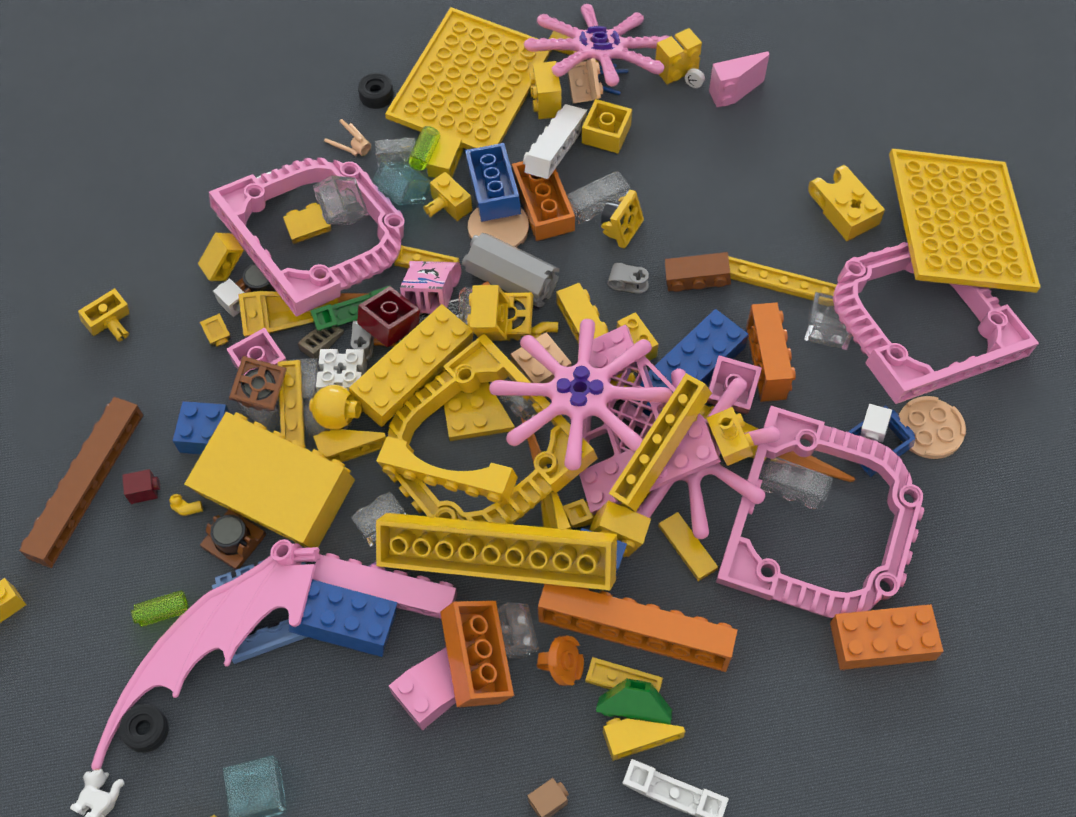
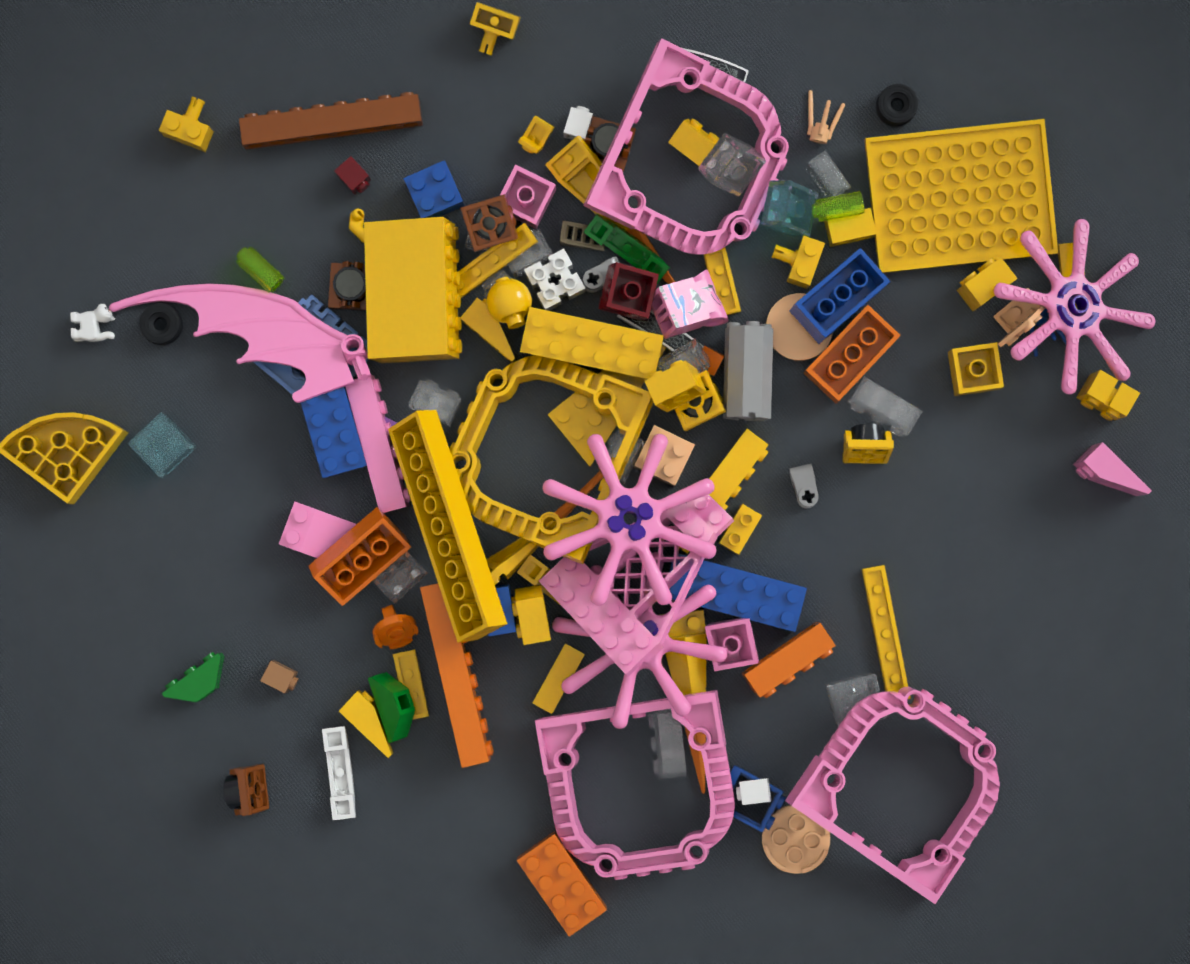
camera: 55 degrees right, 25 degrees up
yellow brick [198,232,244,281] -> none
yellow arch [376,437,518,503] -> none
white brick [523,104,587,179] -> none
yellow arm [531,322,558,339] -> none
yellow brick [609,373,712,512] -> none
dark orange brick [665,252,731,292] -> none
white tile [685,68,705,88] -> none
yellow brick [707,407,754,466] -> none
yellow brick [808,165,885,241] -> none
yellow plate [889,149,1041,293] -> none

